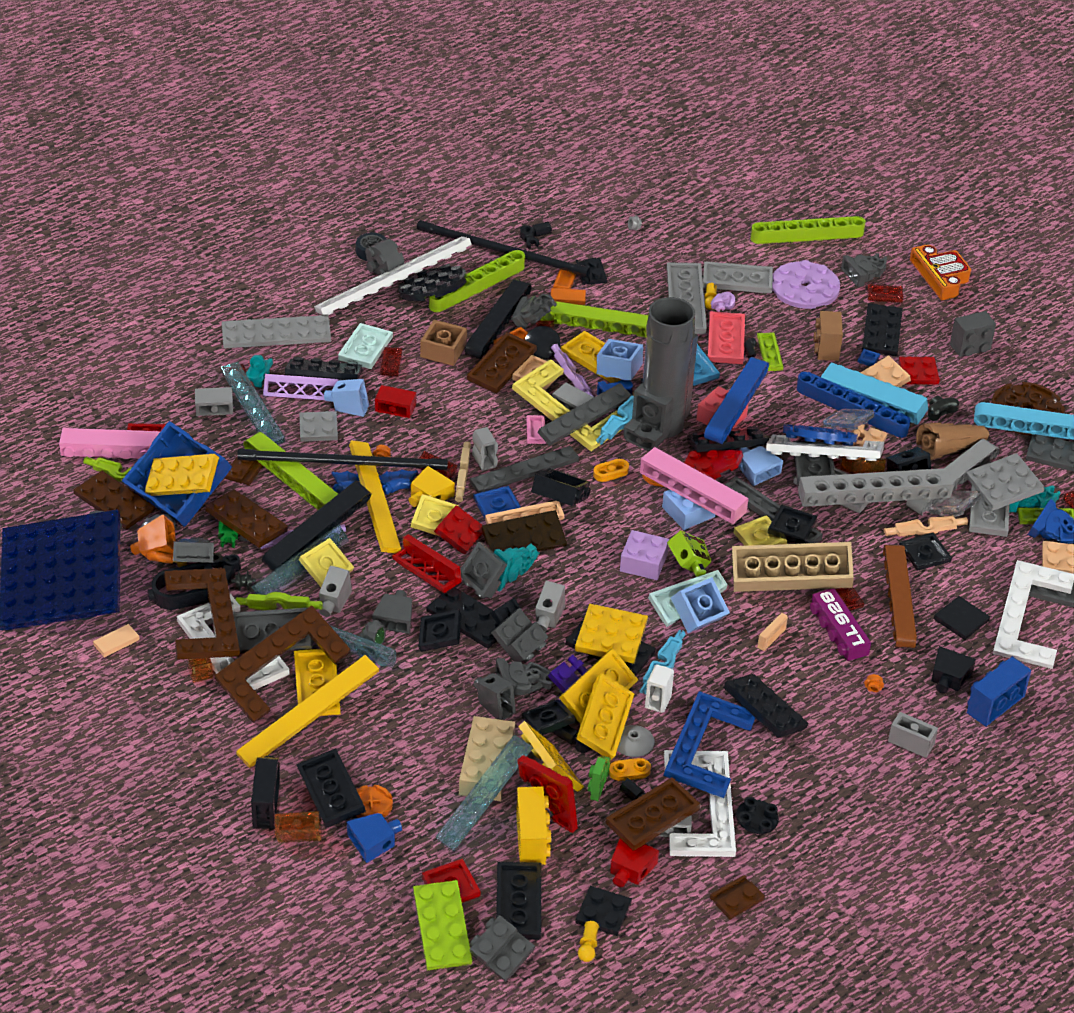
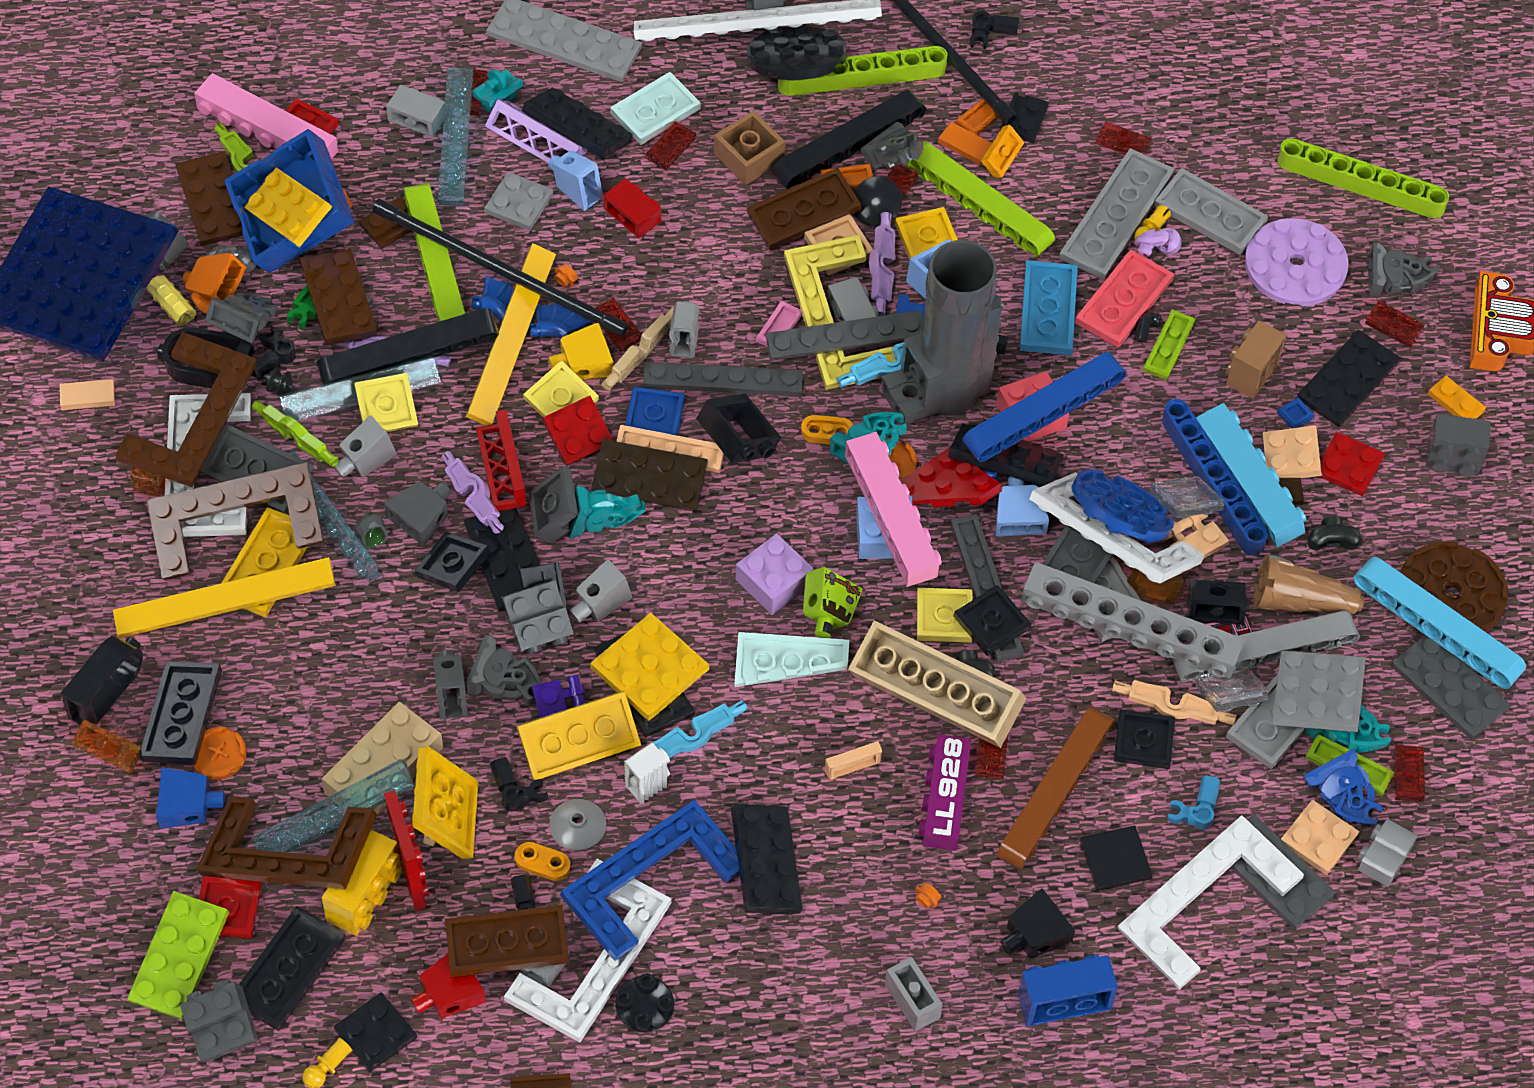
camera: 30 degrees right, 15 degrees up
black tile [521,699,576,736] -> none
yellow plate [576,673,635,760] -> none
bright green plate [588,756,611,801] -> none
light grey plate [628,215,642,231] -> none
light blue brick [671,577,730,633] -> none
none -> light yellow axle [147,275,196,327]
none -> reddish brown plate [196,797,377,890]
none -> lavender piece [442,451,504,534]
none -> teal piece [830,412,907,464]
none -> light orange plate [981,125,1024,179]
none -> clear red plate [1095,121,1152,155]
none -> dark azure bar [1168,775,1221,830]
none -> light orange plate [1428,376,1486,419]

